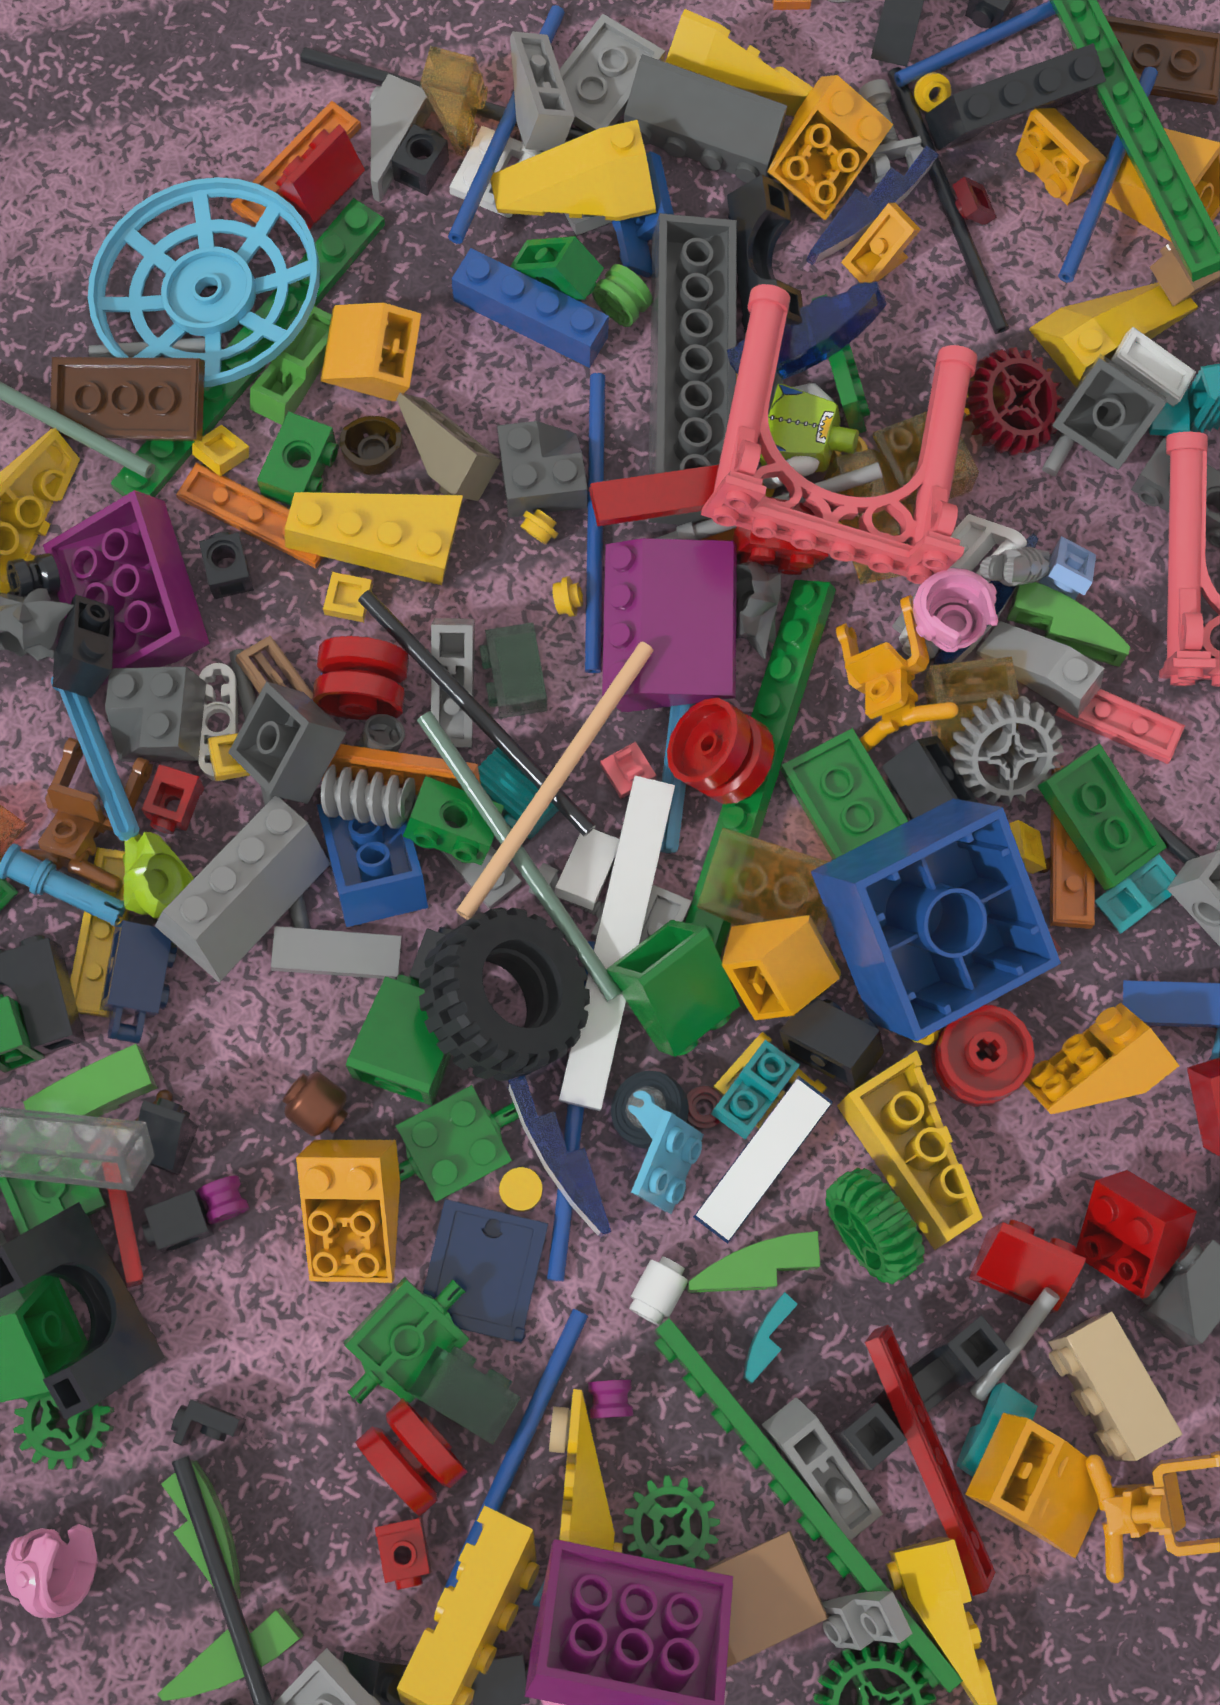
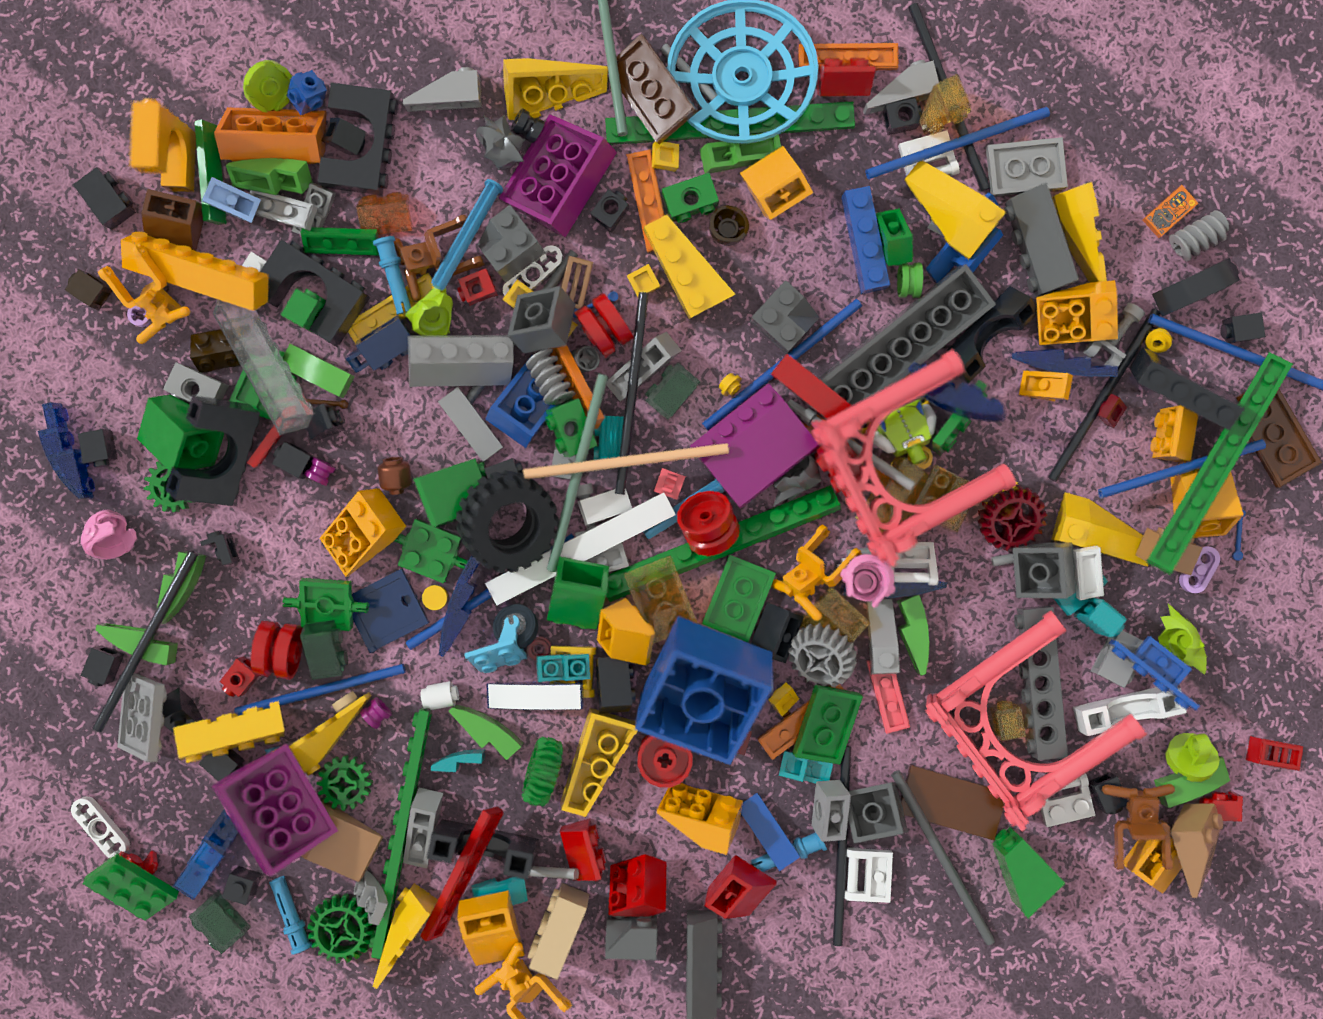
camera: 55 degrees right, 15 degrees up
black slope [52,594,114,698] -> none
dark tan slope [396,393,501,501] -> none
light grey slope [510,31,575,151] -> none
yellow plate [520,509,558,545] -> none
light grey hinge [979,547,1050,587] -> none
light blue slope [1038,536,1096,600] -> none

